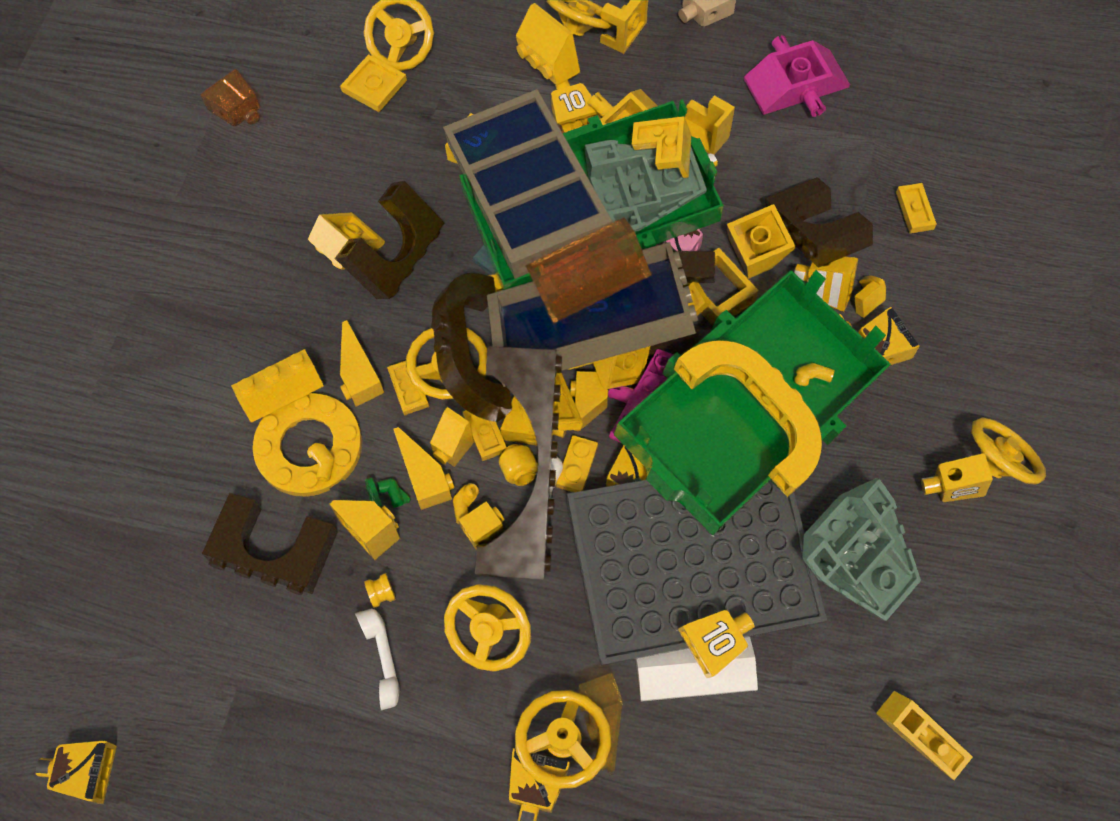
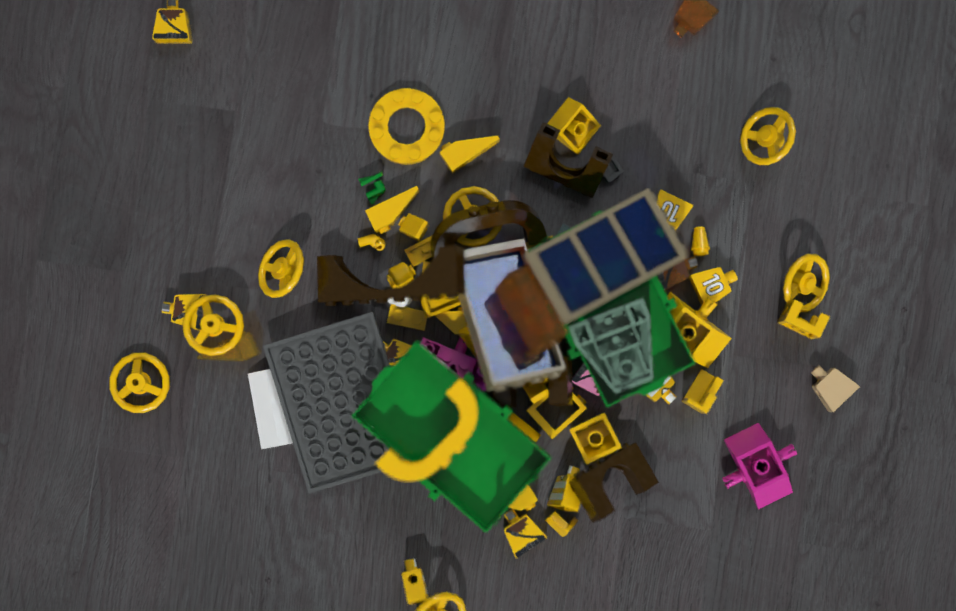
camera: 80 degrees right, 20 degrees up
dark brown arch [202,492,337,595] -> none
yellow slope [231,349,324,423] -> none
yellow arm [307,443,334,482] -> none
yellow slope [330,500,400,560] -> none
yellow plate [340,54,407,112] -> none
white piece [355,609,400,710] -> none
yellow wheel [364,573,396,608] -> none
yellow plate [387,361,429,415] -> none
yellow brick [459,501,504,550] -> none
yellow slope [516,3,580,85] -> none
yellow panel [632,116,692,178] -> none
yellow torso [678,610,754,678] -> none
yellow arm [794,363,835,386] -> none
sand green wedge [803,478,921,621] -> none
yellow slope [876,691,972,780] -> none
yellow plate [896,183,937,233] -> none

